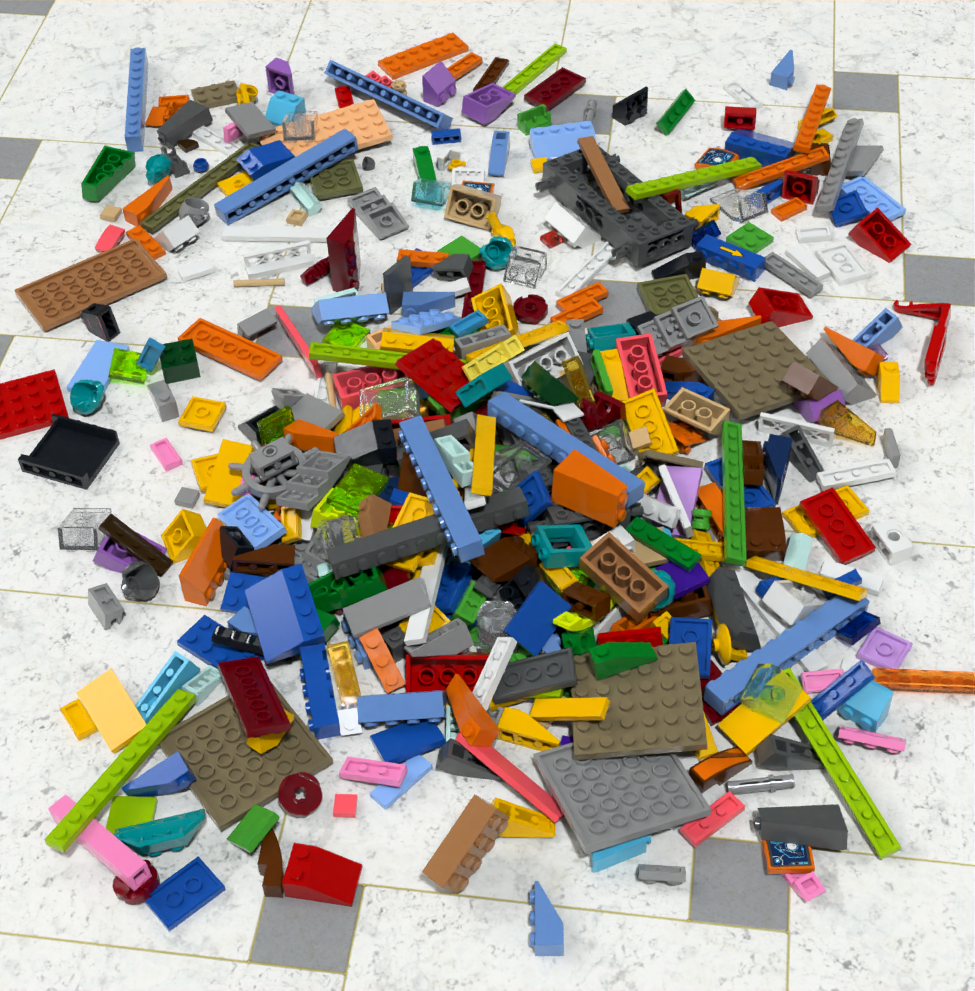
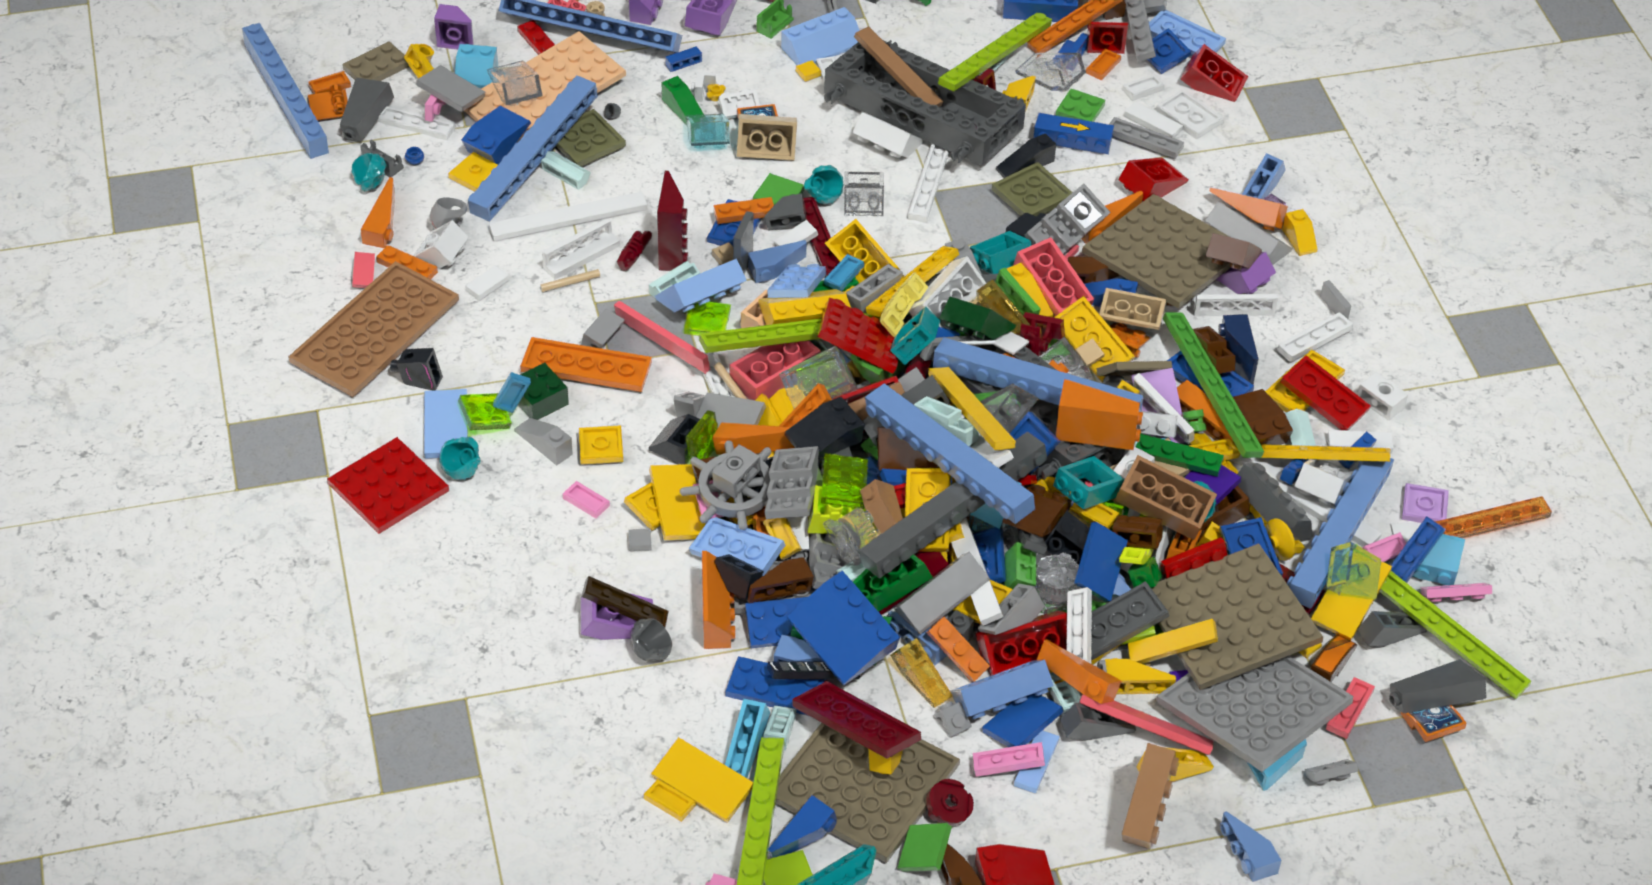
camera: 25 degrees left, 0 degrees up
black panel [18,414,120,490] -> none
clear slope [58,508,112,552] -> none
green wedge [81,145,136,202] -> none
light grey hinge [88,583,124,630] -> none
tan tile [100,205,122,222] -> none
olive plate [140,141,260,233] -> none
yellow slope [161,509,207,563] -> none
dark brown tile [177,139,199,153] -> none
tan tile [286,209,308,226] -> none
blue wedge [299,643,341,740] -> none
coral tile [333,794,358,818] -> none
light grey slope [347,187,409,240] -> none
yellow arm [486,212,517,253] -> none
medium blue slope [488,131,510,176] -> none
dark red plate [513,294,548,325] -> none
clear red tile [540,230,563,249] -> none
orange plate [550,298,603,324] -> none
orange plate [556,282,609,312] -> none
green slope [588,642,658,680] -> none
clear blue plate [691,219,721,249] -> none
slope [694,148,739,170] -> none
yellow slope [697,268,740,299] -> none
light grey pin [726,774,795,794] -> none
dark grey slope [779,425,824,482] -> none
bright pink slope [781,871,826,903] -> none
clear yellow slope [819,400,876,446] -> none
clear blue plate [836,611,881,645] -> none
red hinge [894,300,951,385] -> none

